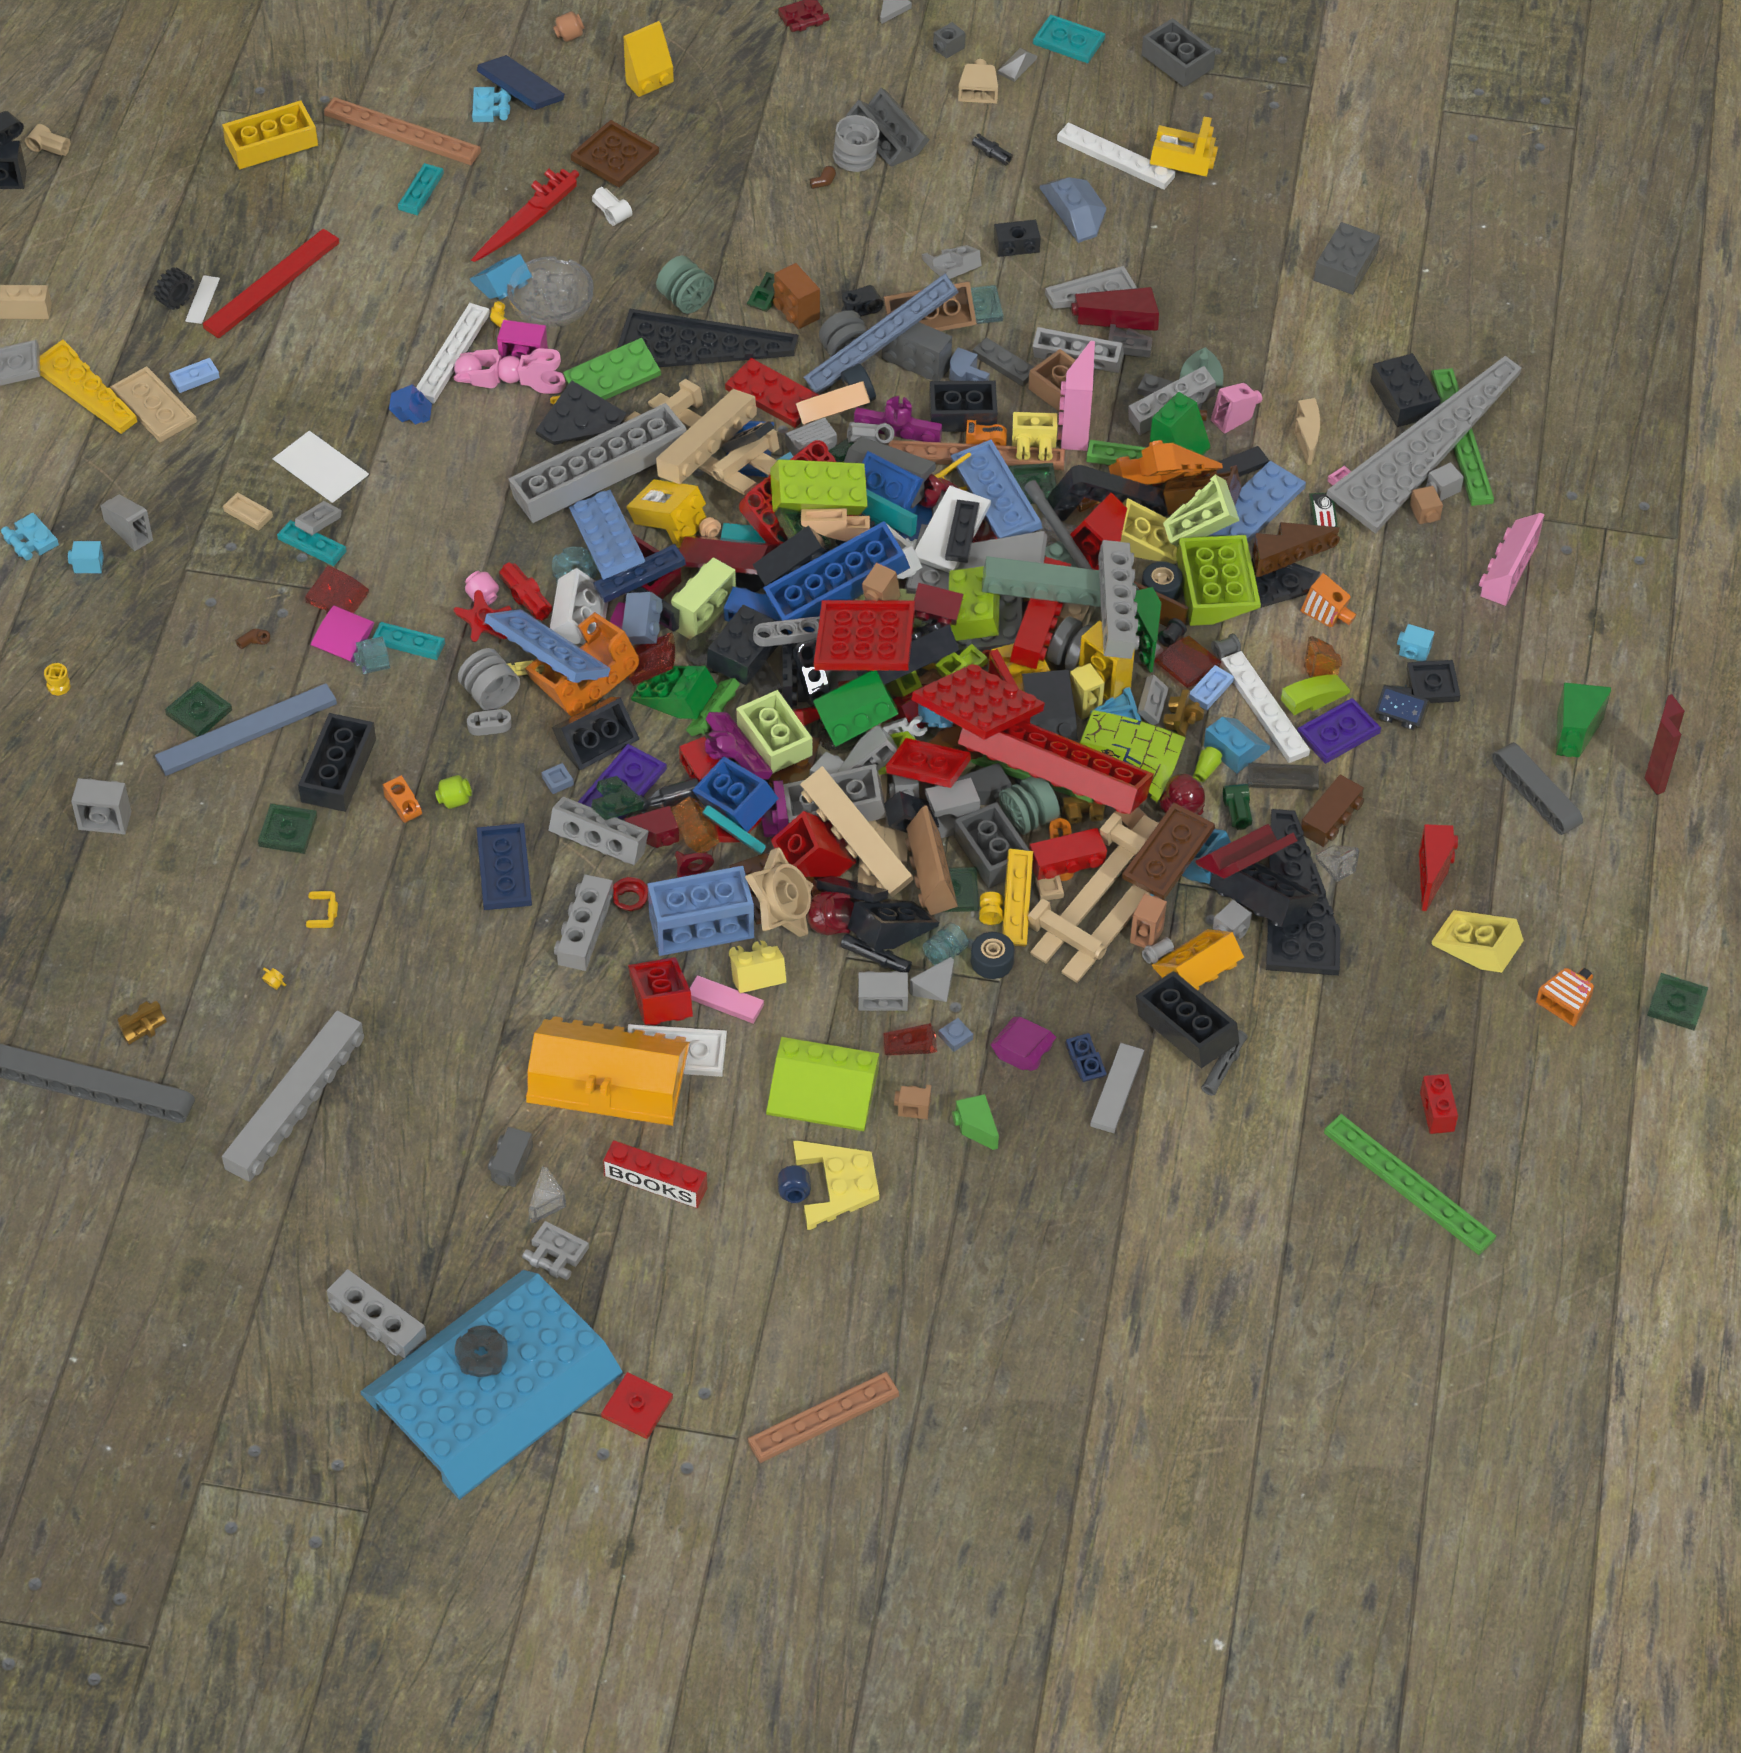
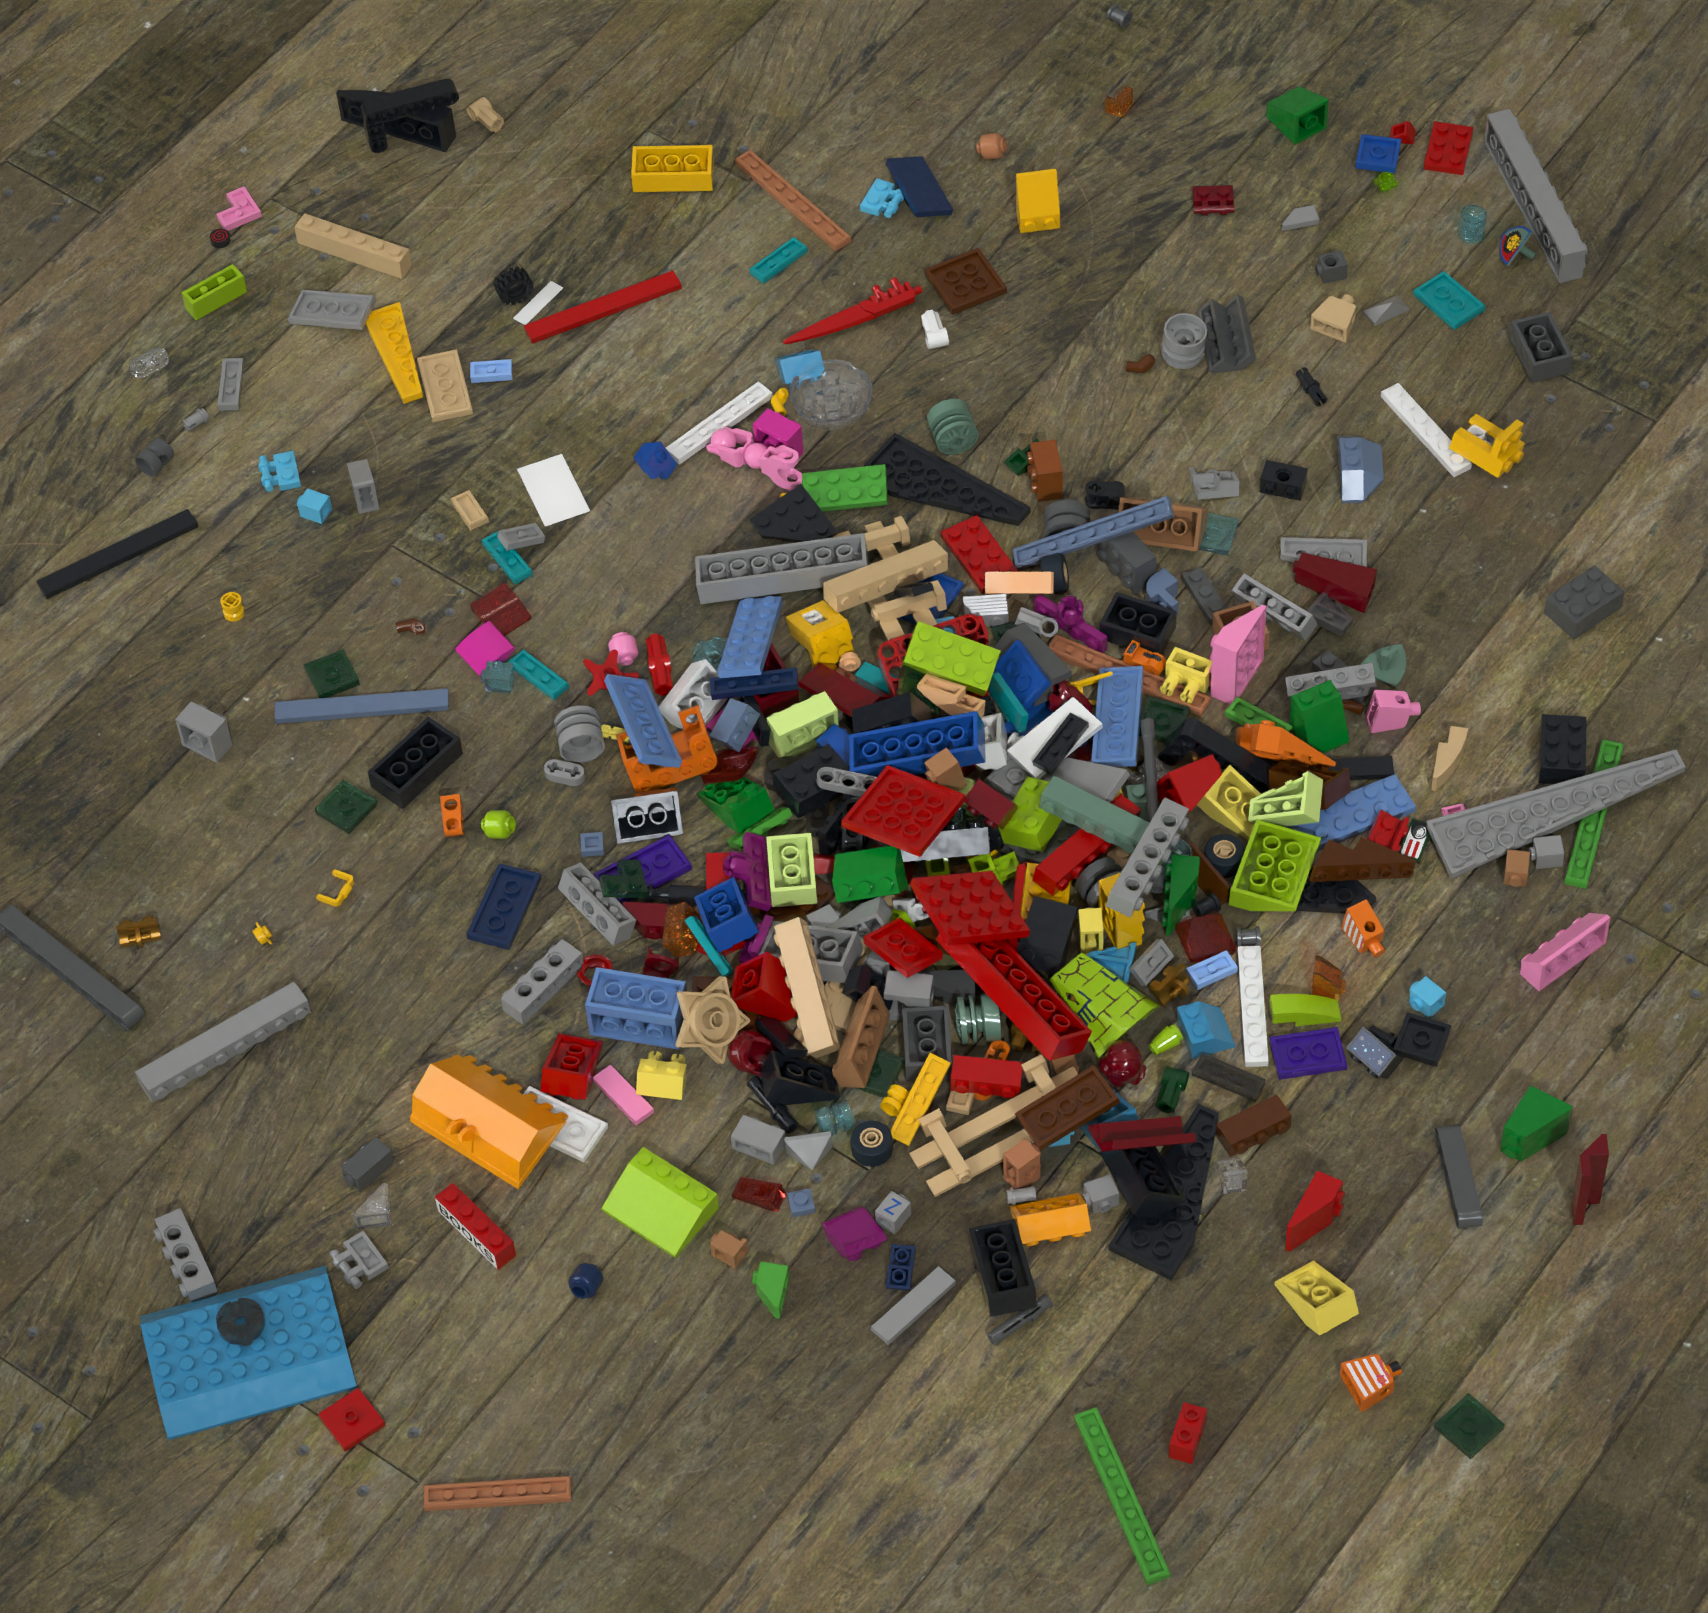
camera: 30 degrees right, 0 degrees up
light yellow wing [793,1141,879,1230] -> none
none -> light grey brick [875,1191,911,1234]
none -> red bracket [1367,810,1409,853]

